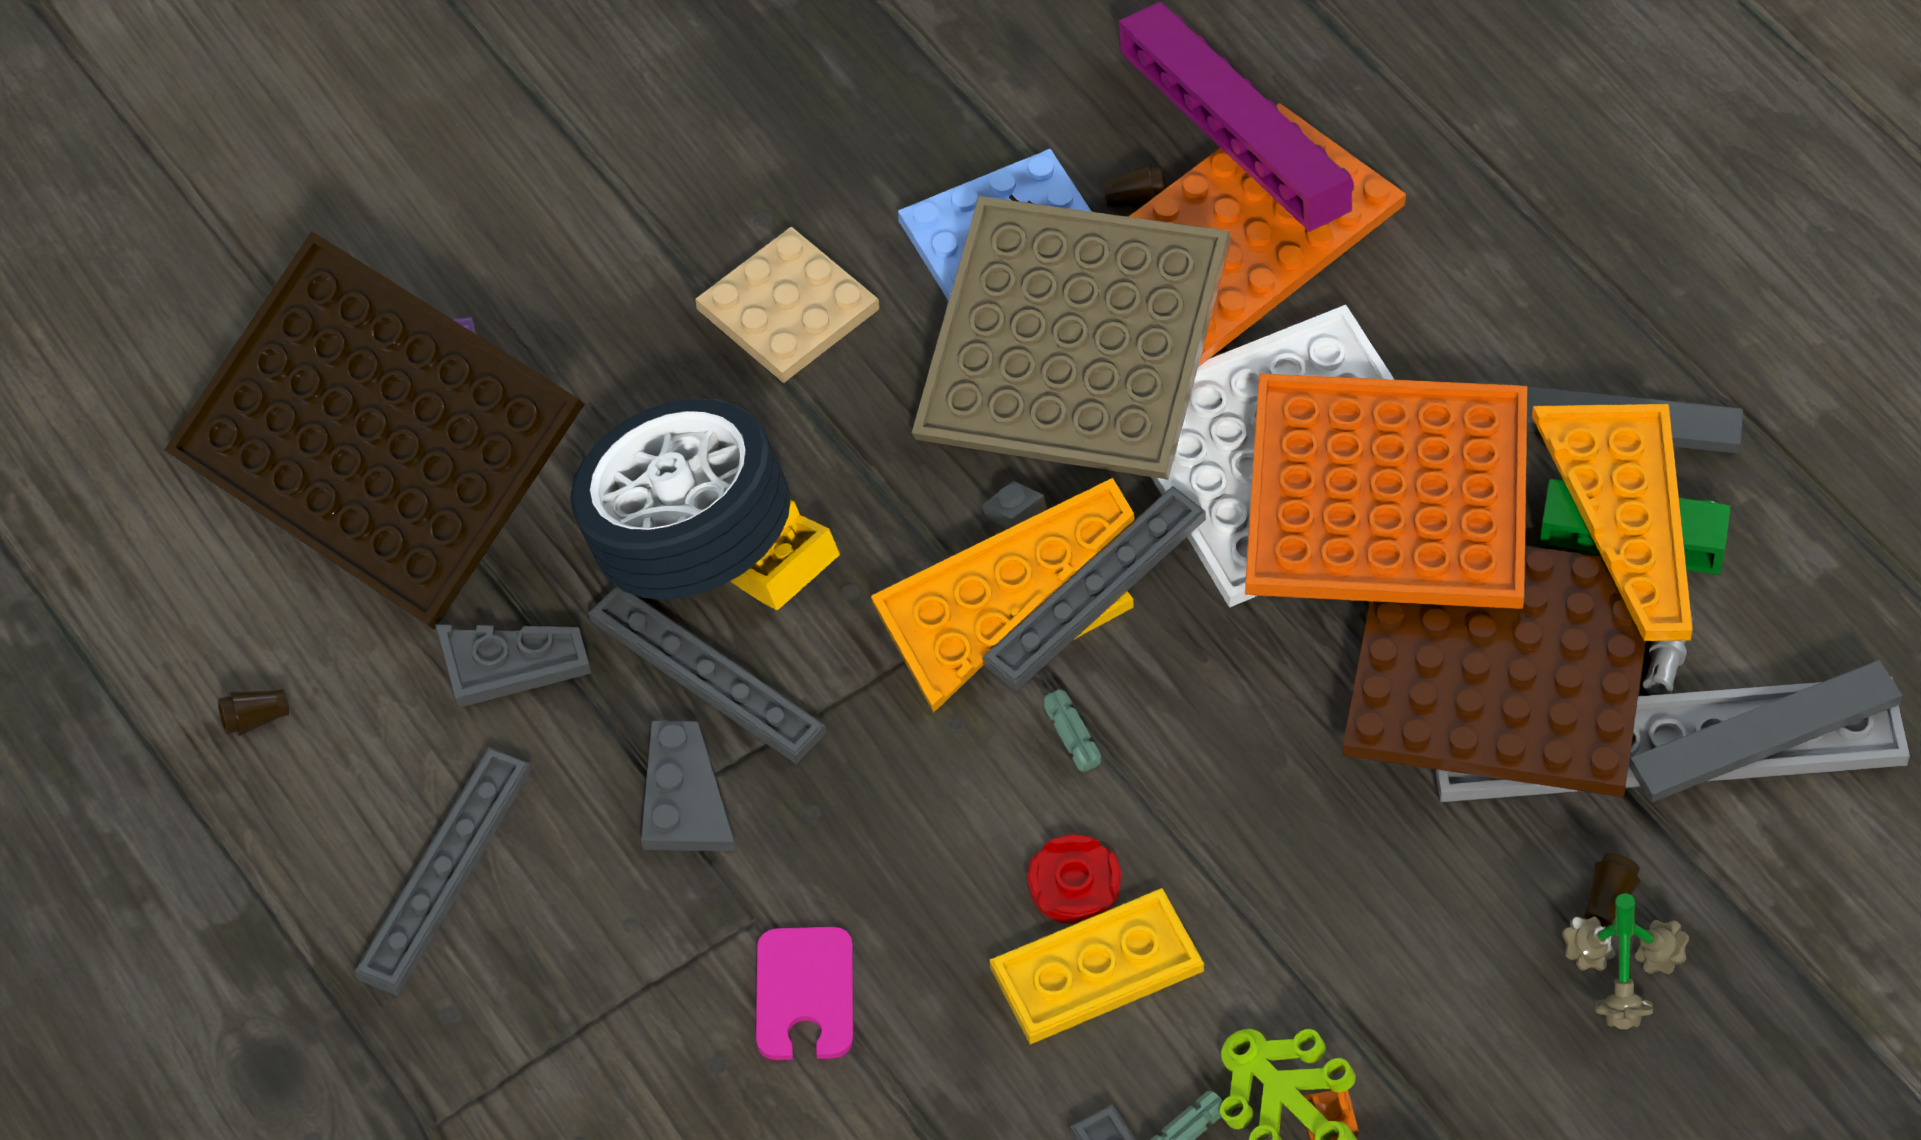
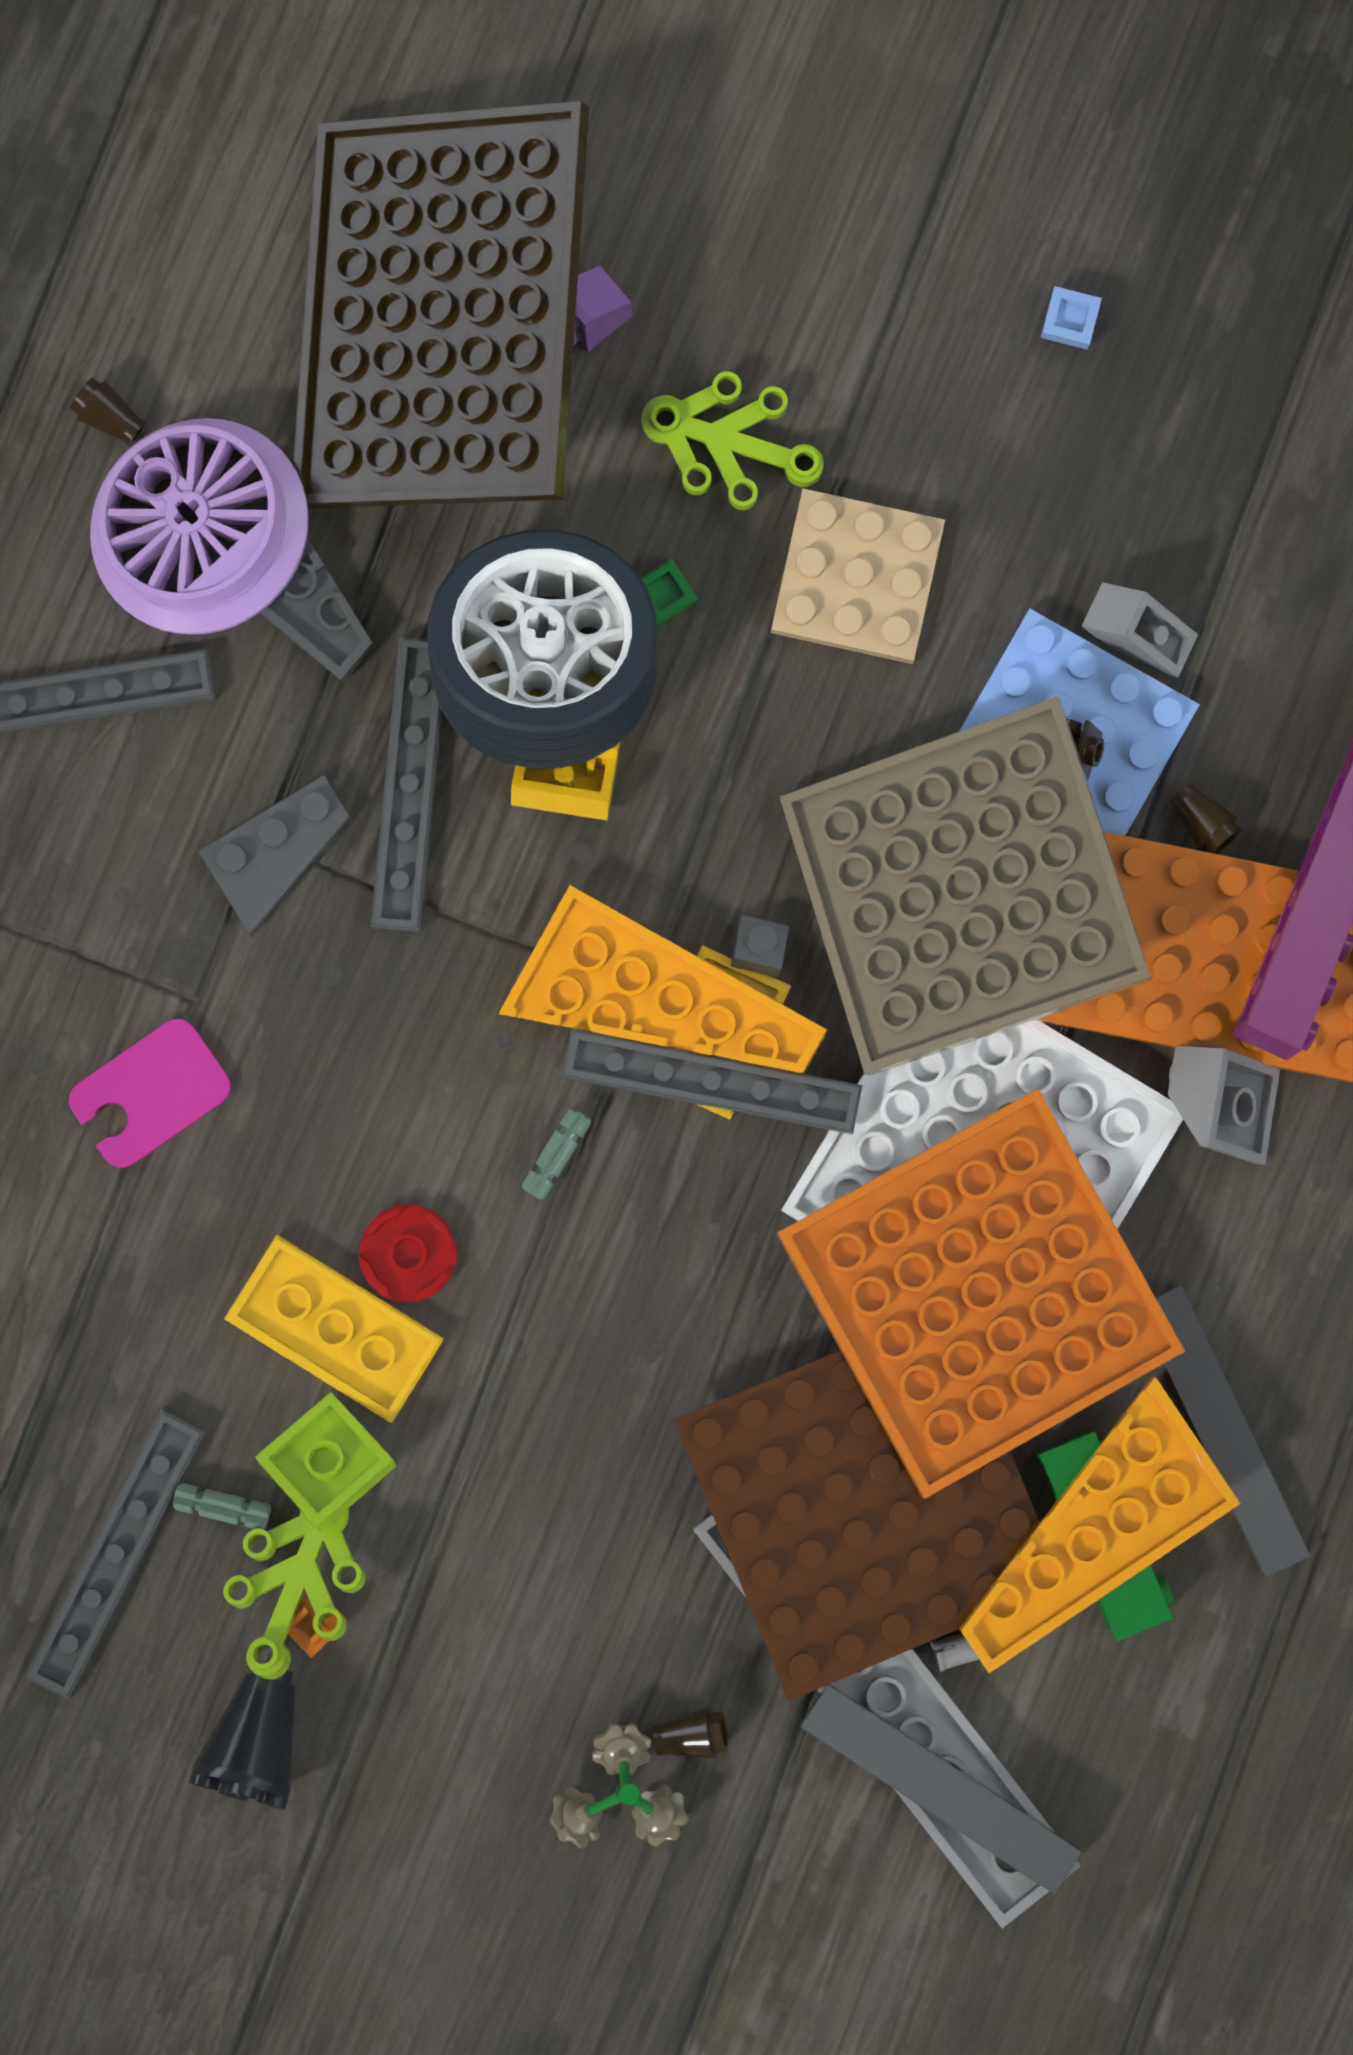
camera: 55 degrees right, 30 degrees up
none -> lavender piece [90,418,309,635]
none -> lime plate [255,1392,397,1533]
none -> lime plant [641,371,824,510]
none -> light blue plate [1040,286,1102,350]
none -> light grey slope [1082,582,1198,678]
none -> light grey slope [1168,1046,1280,1165]

